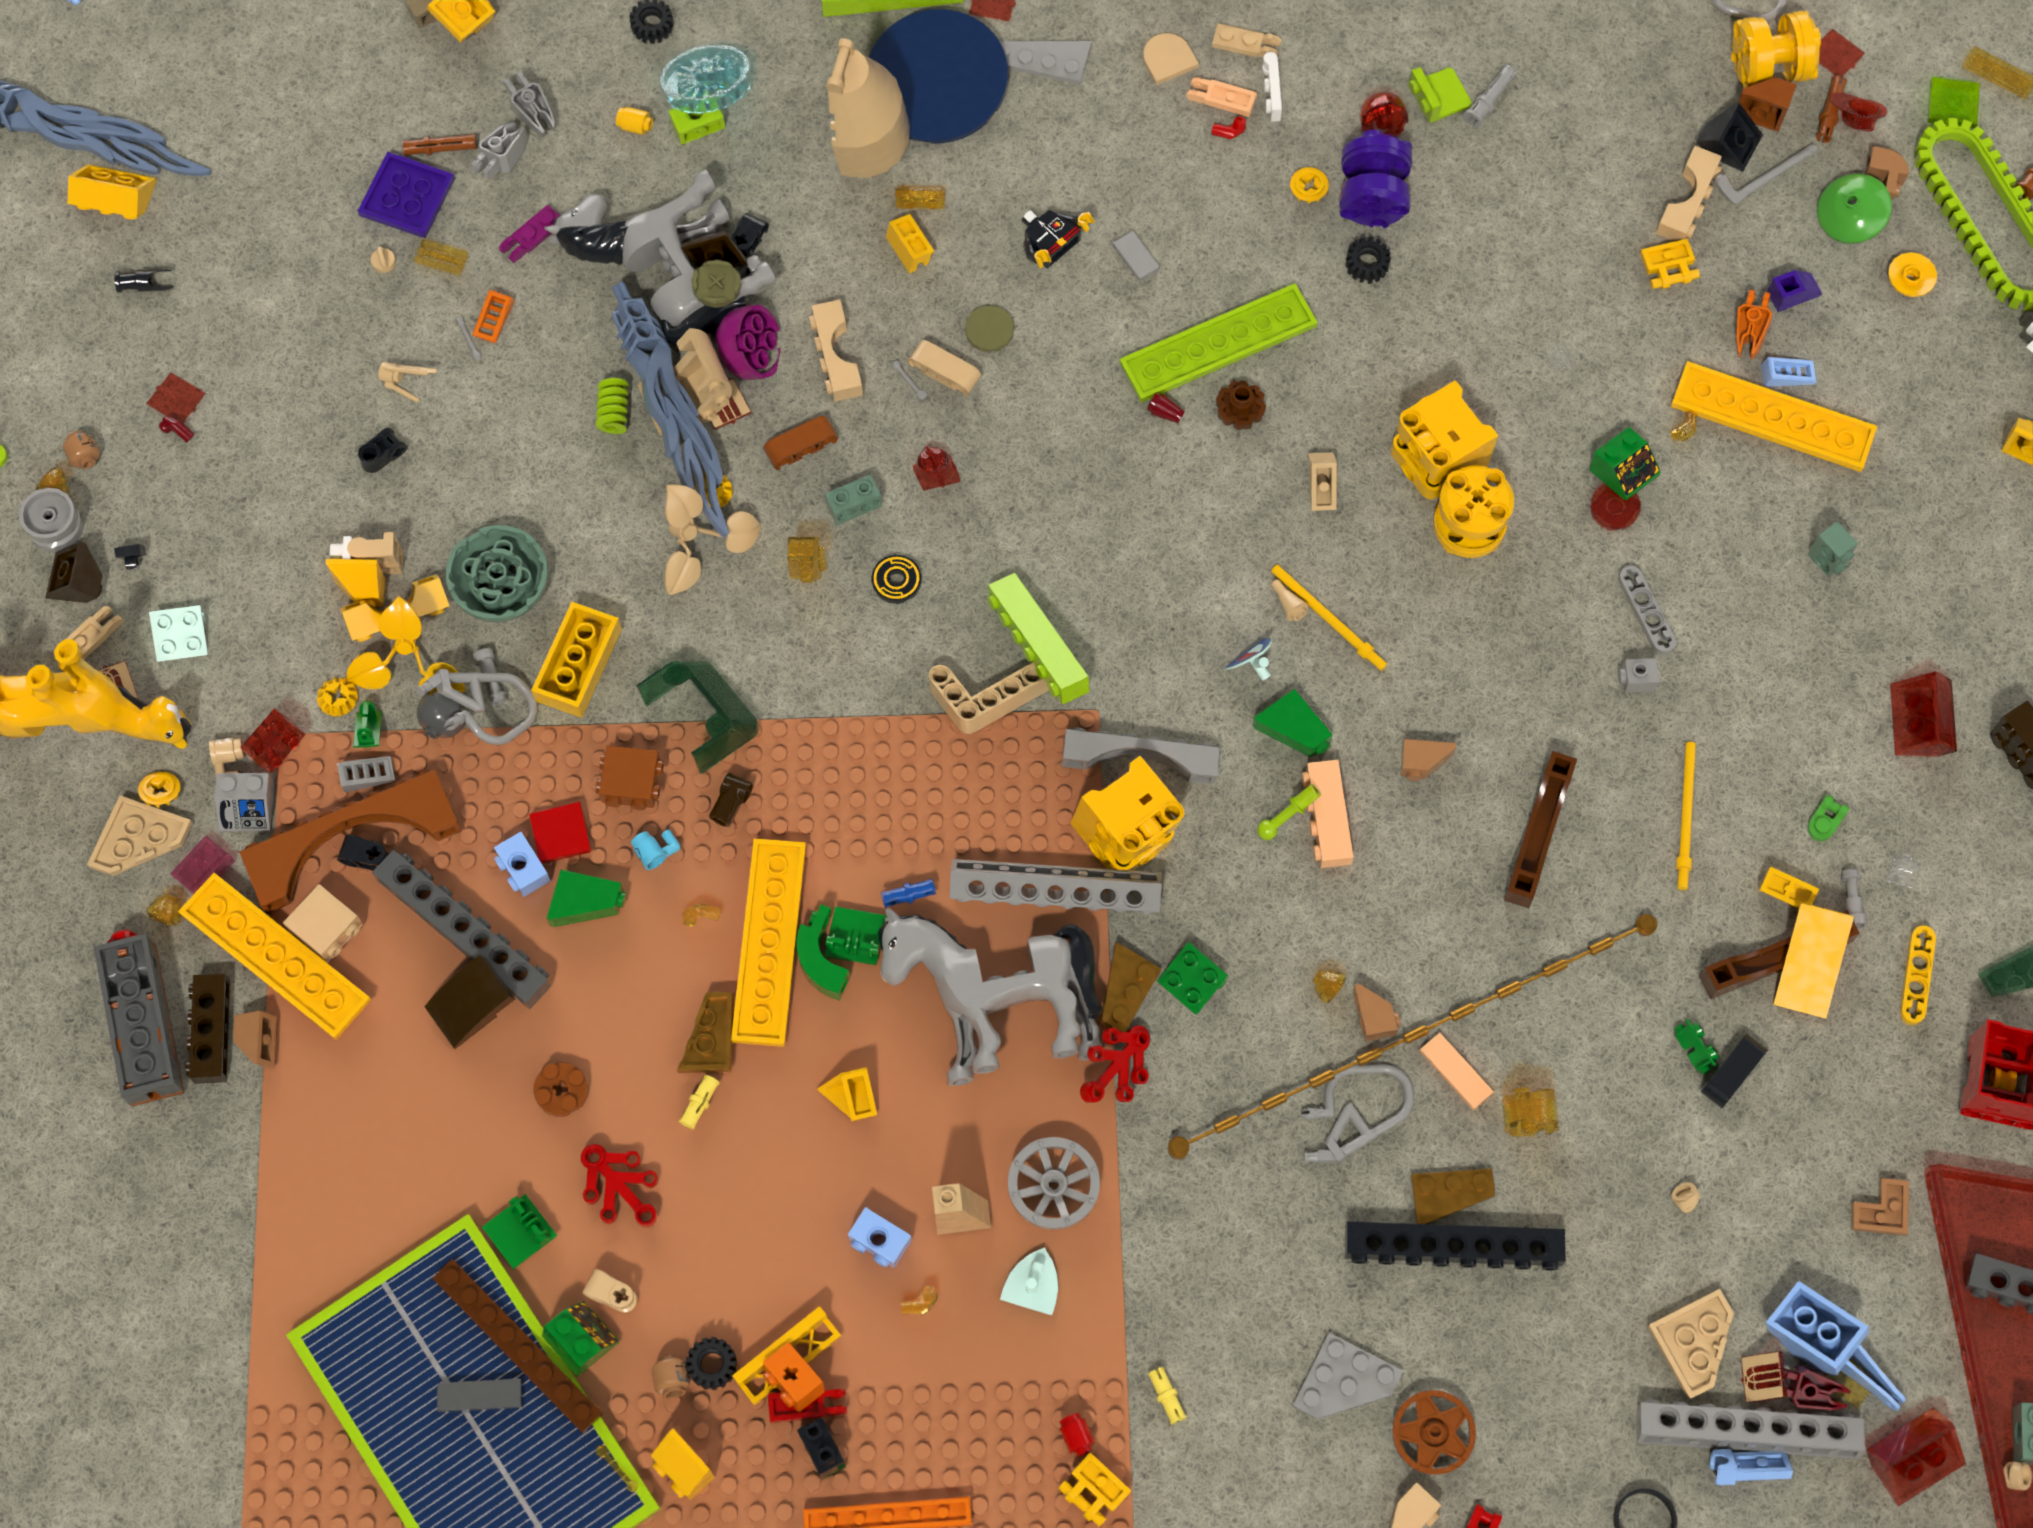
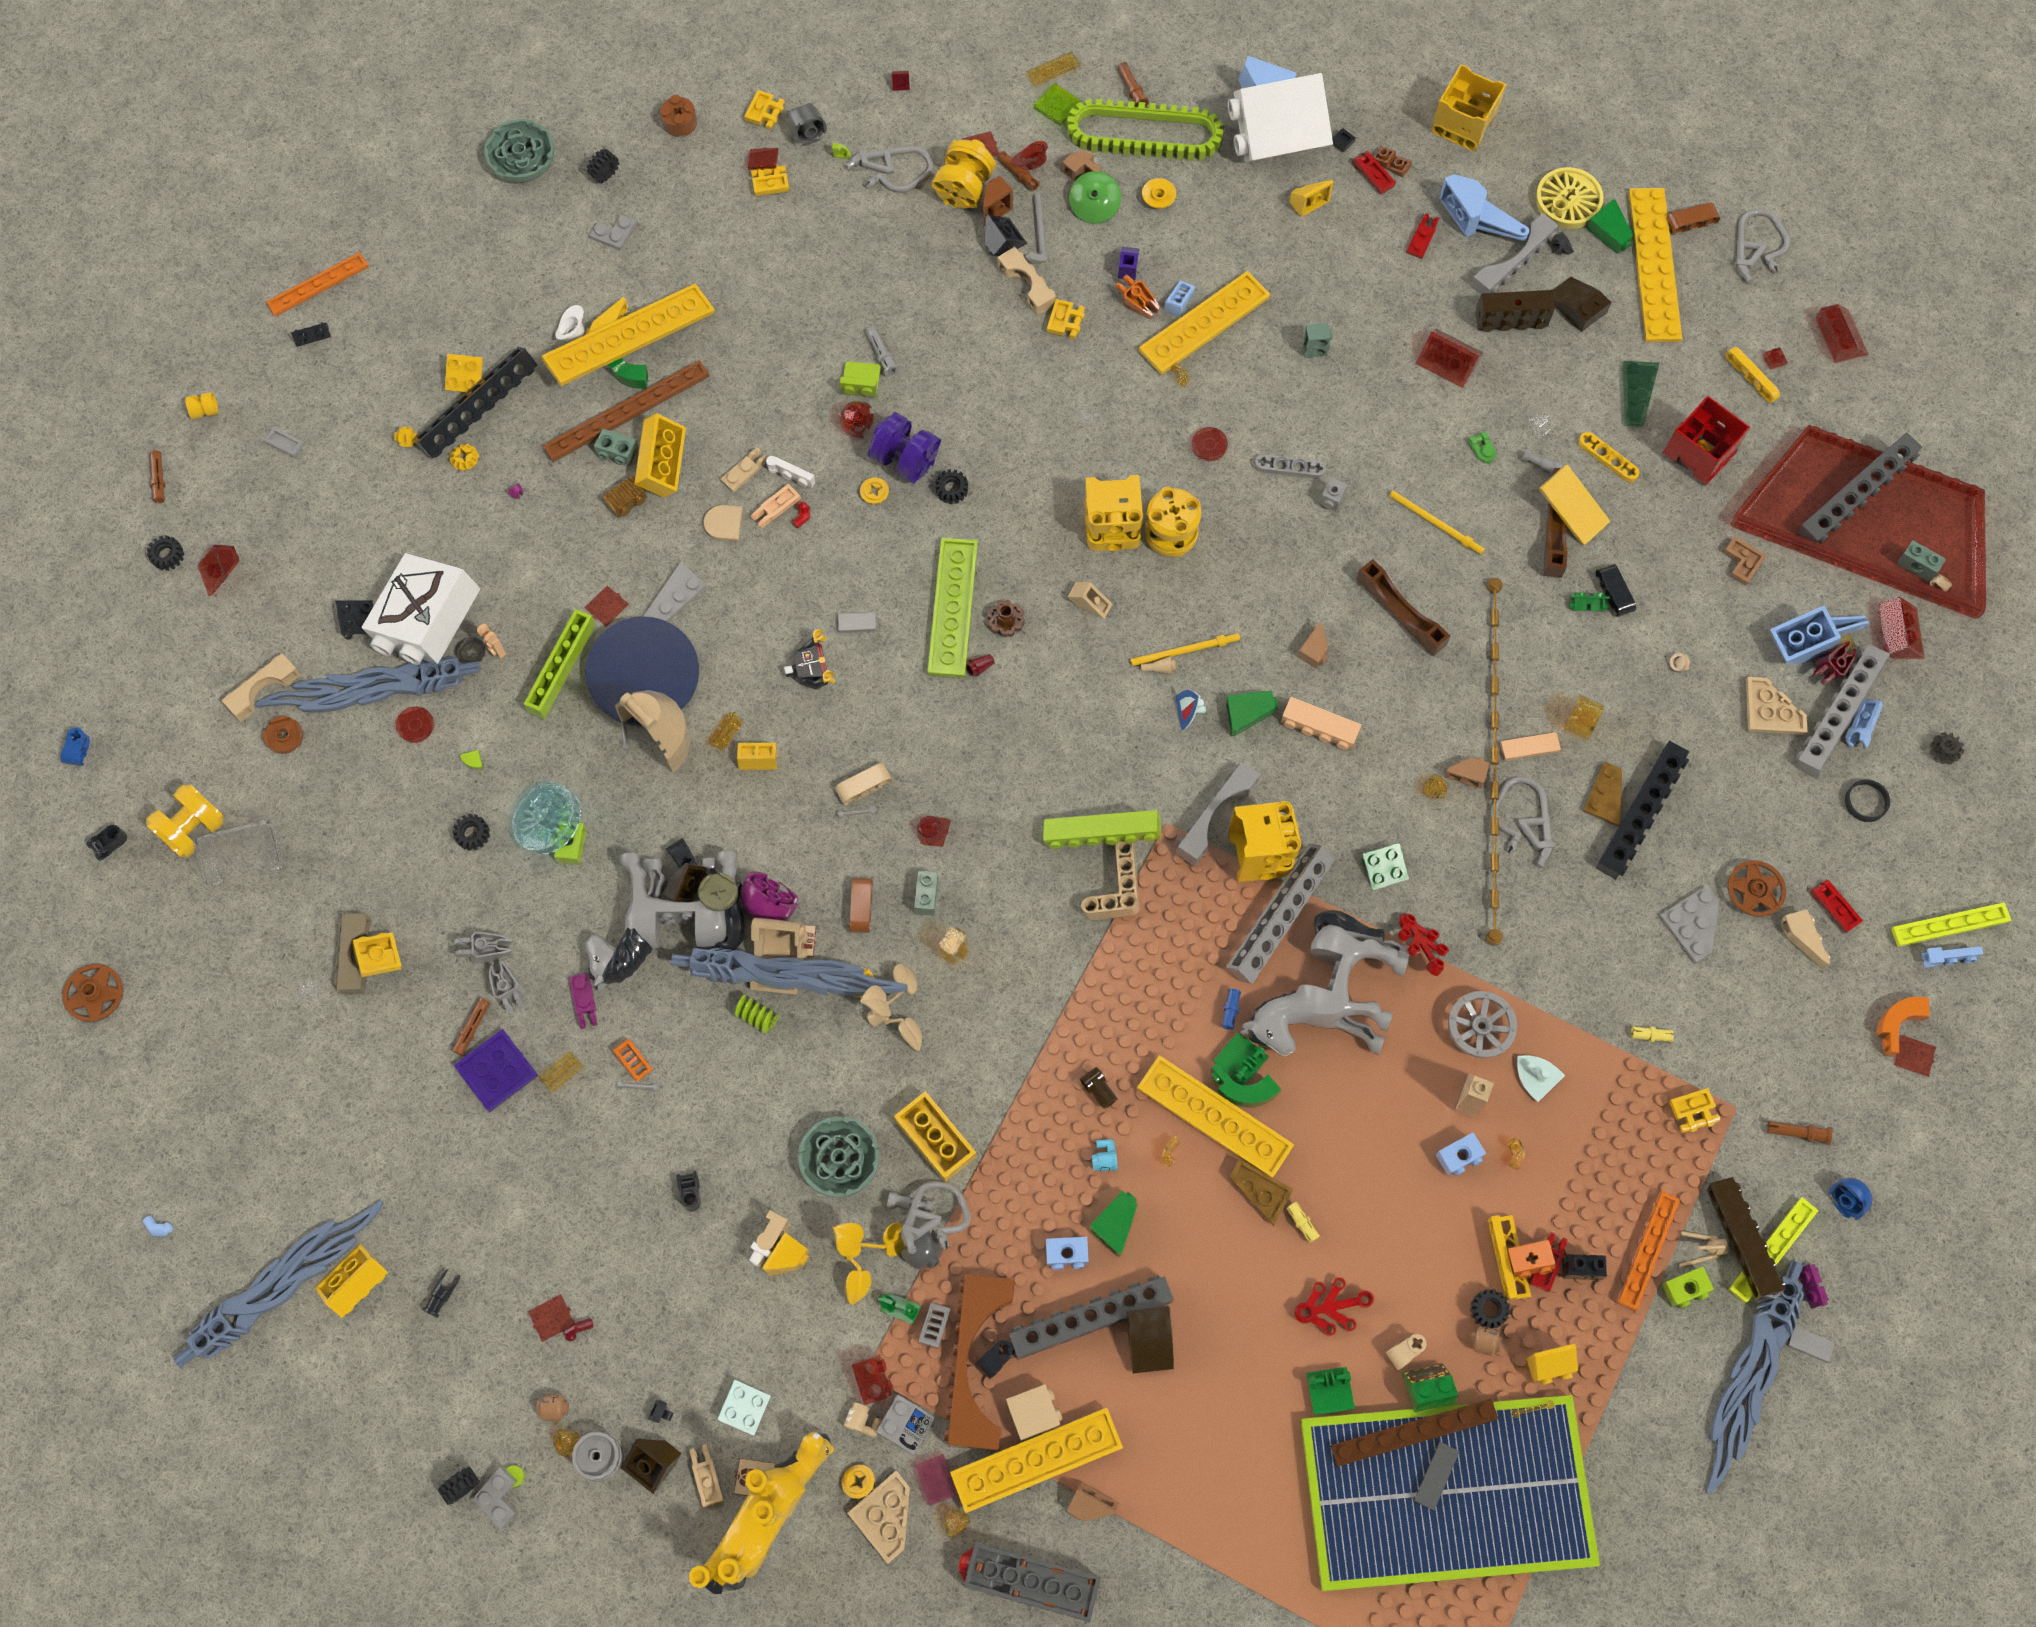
camera: 60 degrees left, 0 degrees up
dark brown brick [185,974,230,1084] -> none
yellow gear [316,677,358,717] -> none
yellow arch [339,574,449,642] -> none
tan tile [371,246,396,273] -> none
tan plant [378,361,437,402] -> none
red tile [529,802,592,864] -> none
dark orange plate [533,1062,588,1117] -> none
dark orange brick [596,746,664,810] -> none
yellow brick [616,107,653,135] -> none
clear green windscreen [636,661,759,775] -> none
tan arch [808,300,863,402] -> none
yellow slope [817,1067,877,1121] -> none
black tile [871,555,922,604] -> none
olive tile [965,305,1014,352] -> none
red brick [1059,1413,1095,1457] -> none
pearl gold wing [1100,942,1161,1032] -> none
lime pin [1257,784,1321,840] -> none
green slope [1589,427,1661,501] -> none
piece [1741,1351,1788,1403] -> none
yellow hinge [1759,867,1819,909] -> none

